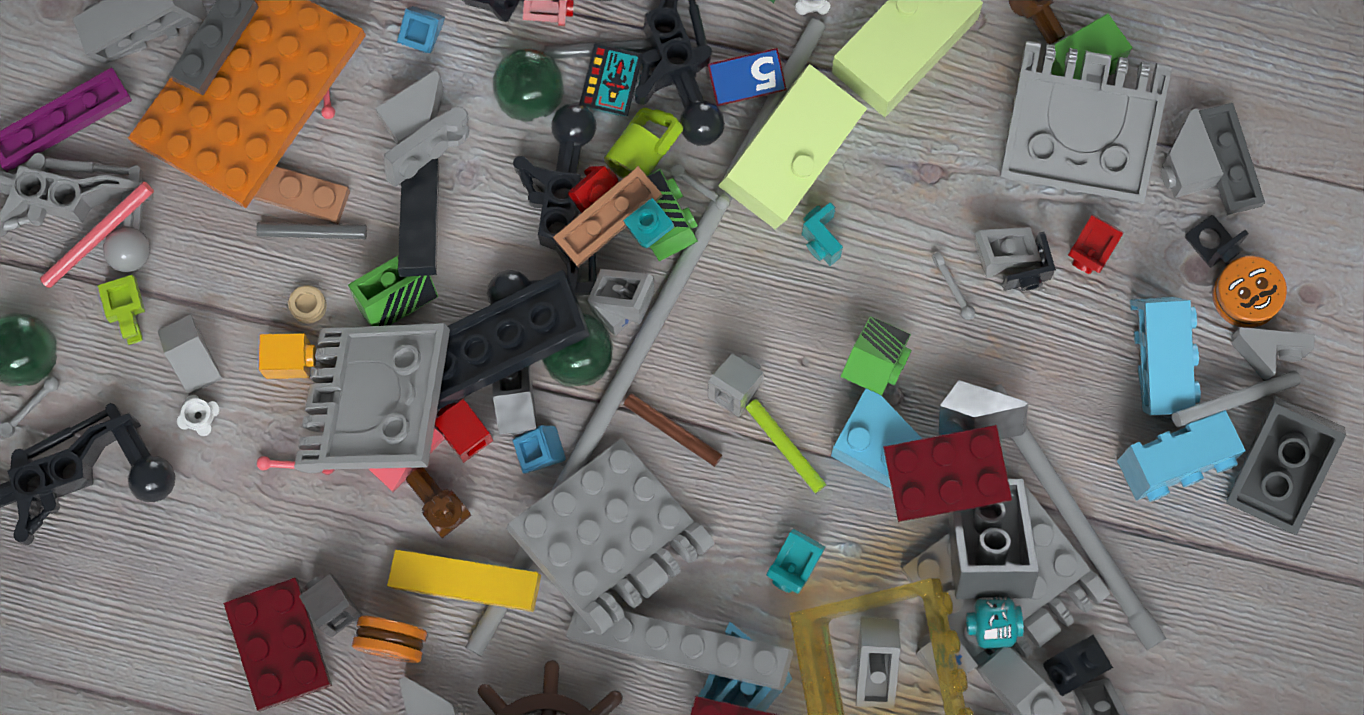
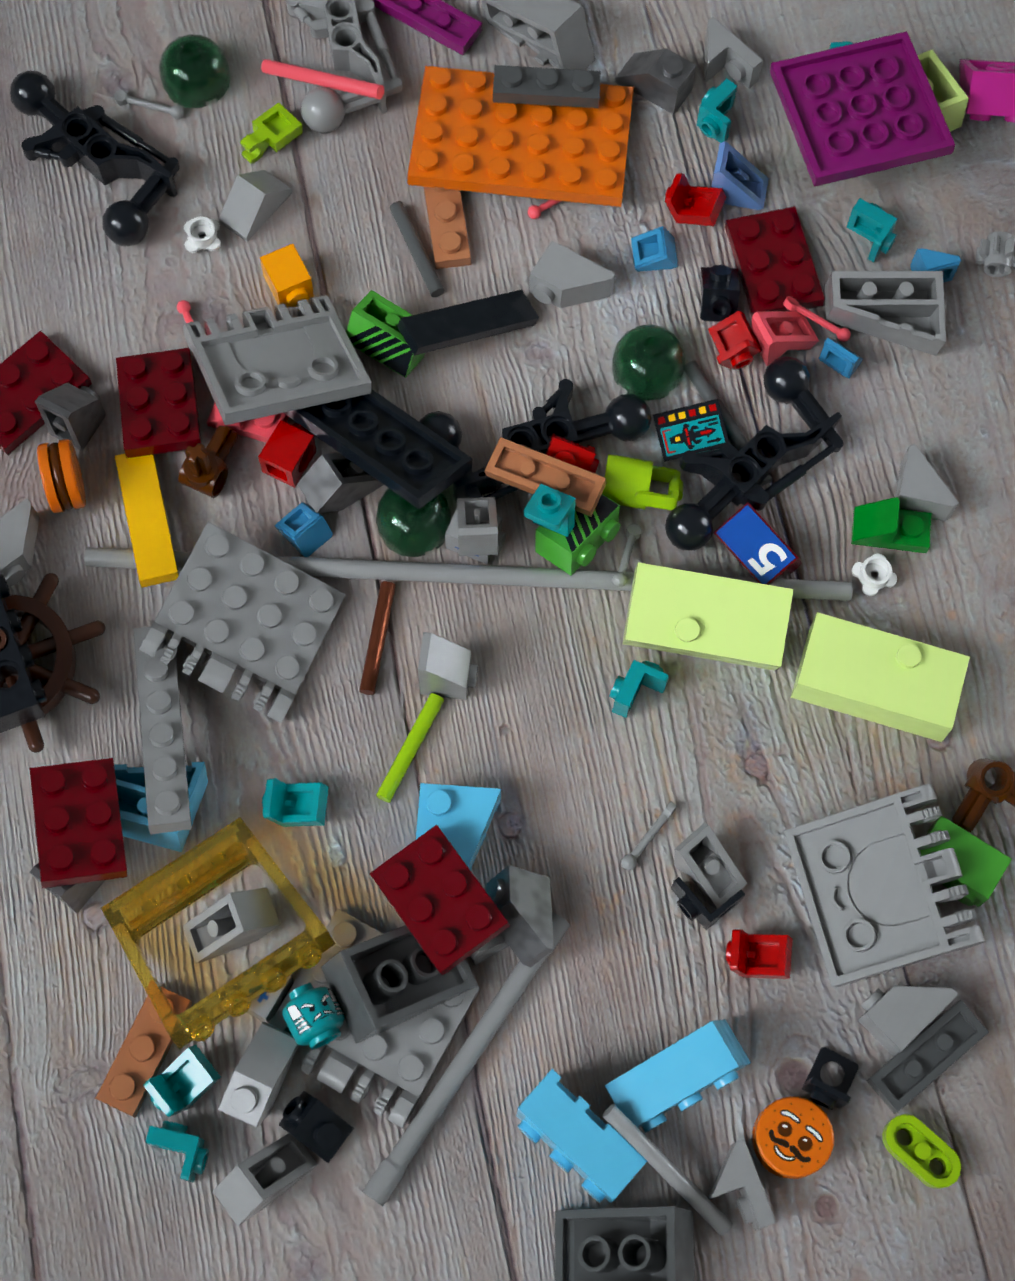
camera: 60 degrees right, 5 degrees down
tan tile [288,285,327,324] -> none
light grey hinge [384,106,470,187] -> none
bright green brick [841,316,912,395] -> none
none -> dark red plate [116,348,202,458]
none -> lime plate [882,1114,961,1189]

